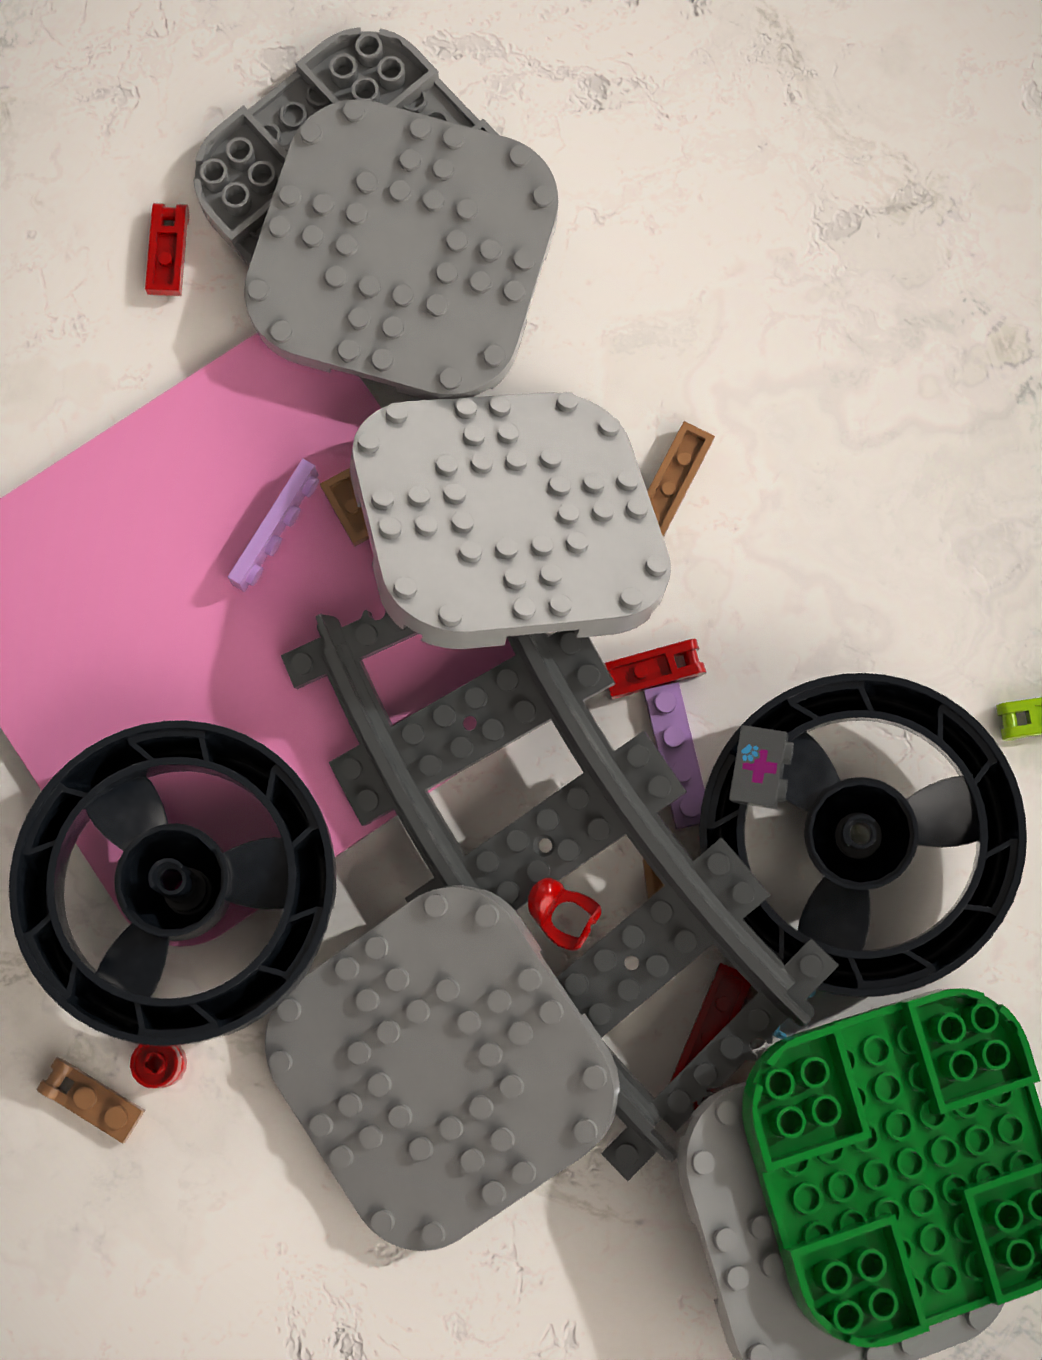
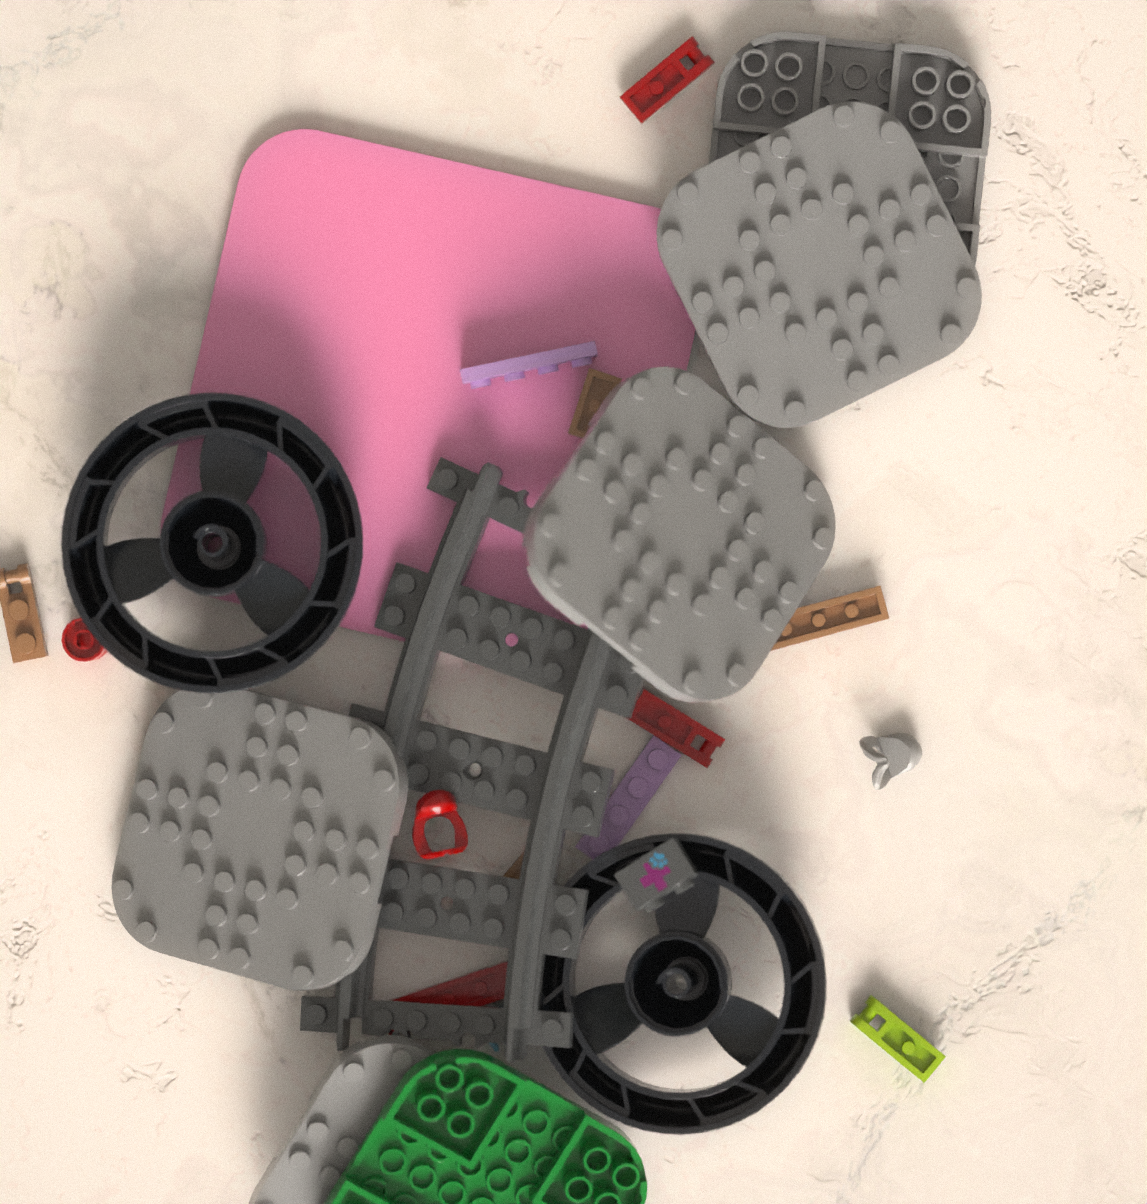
camera: 50 degrees right, 10 degrees up
none -> light grey piece [859,733,922,790]

